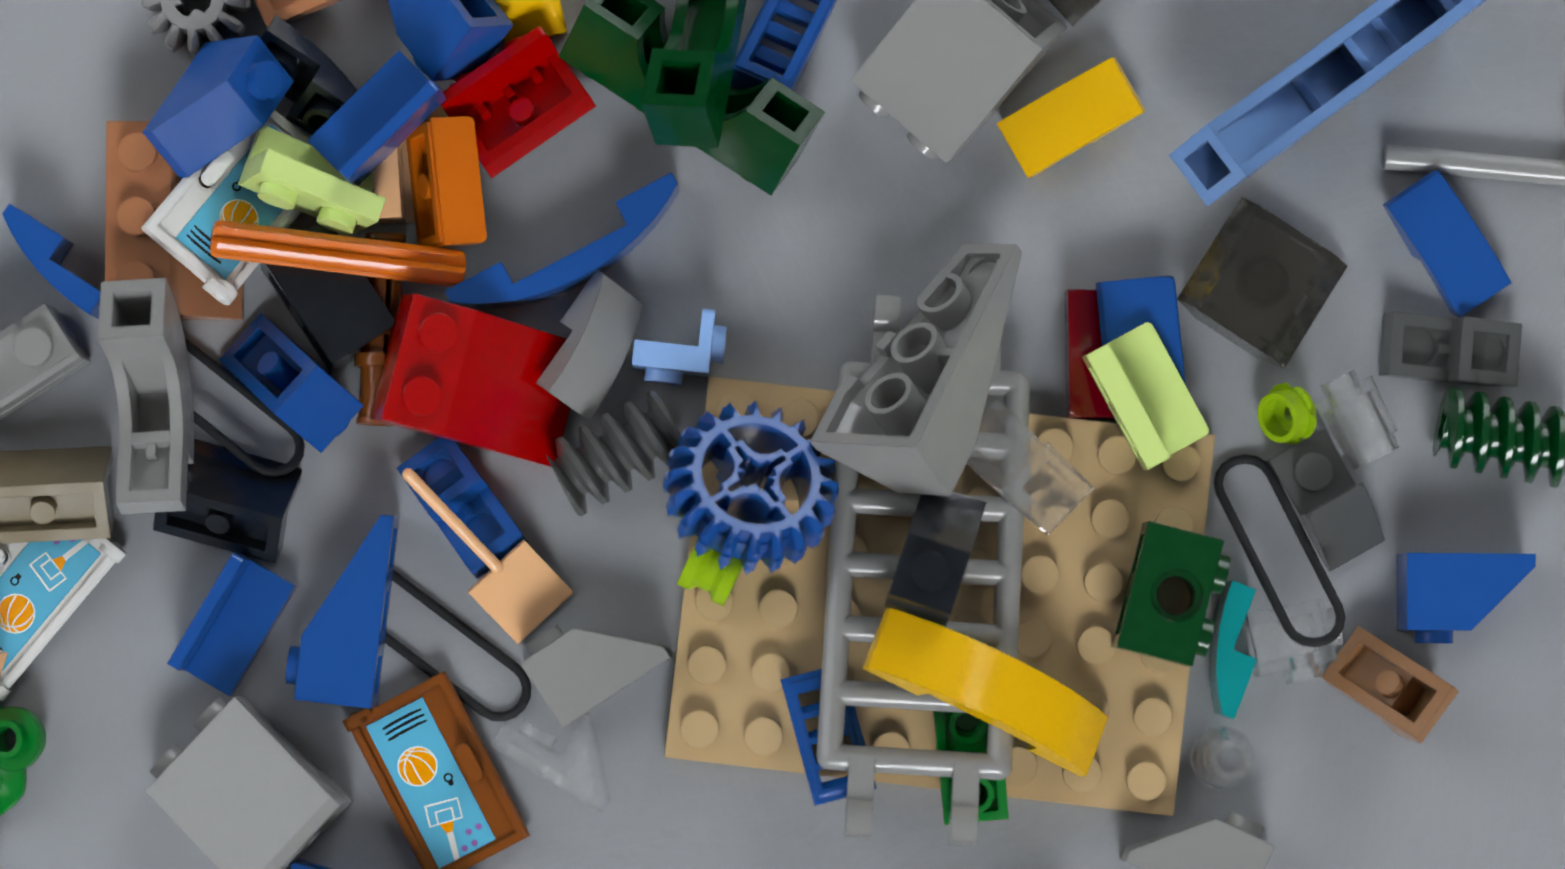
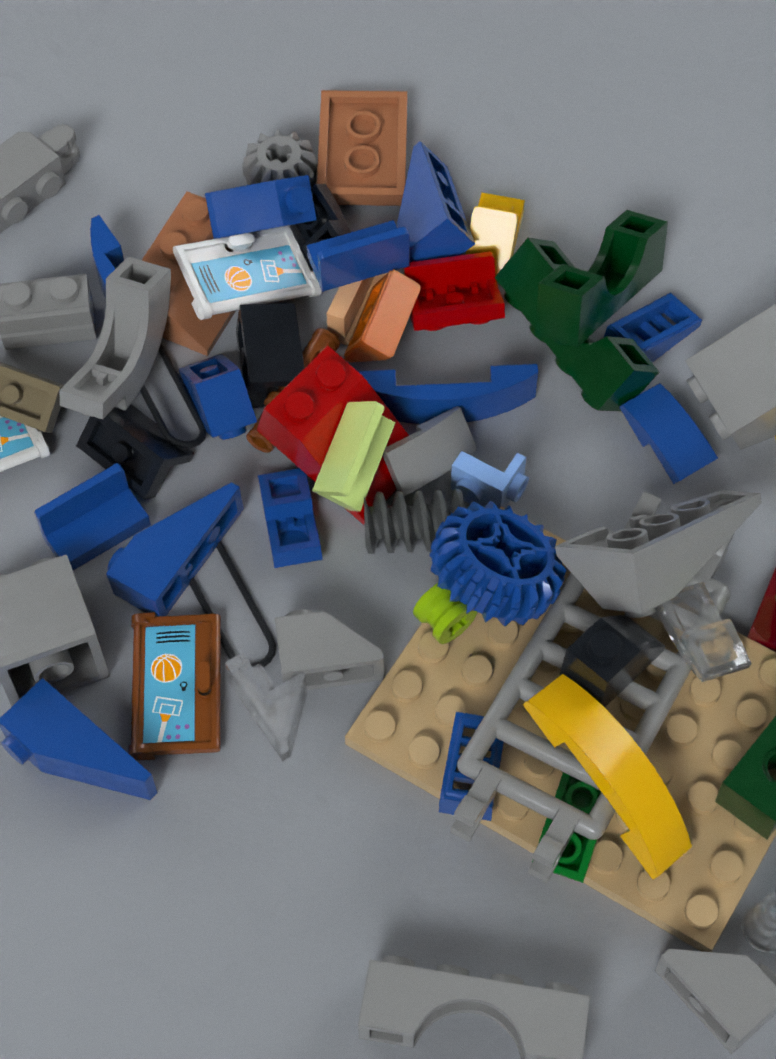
camera: 30 degrees right, 25 degrees down
orange axle [210,220,466,287] -> none
yellowish green bracket [238,126,386,234] -> none
light nougat piece [402,468,574,644] -> none
none -> yellowish green panel [312,401,395,511]
none -> blue slope [619,383,718,484]

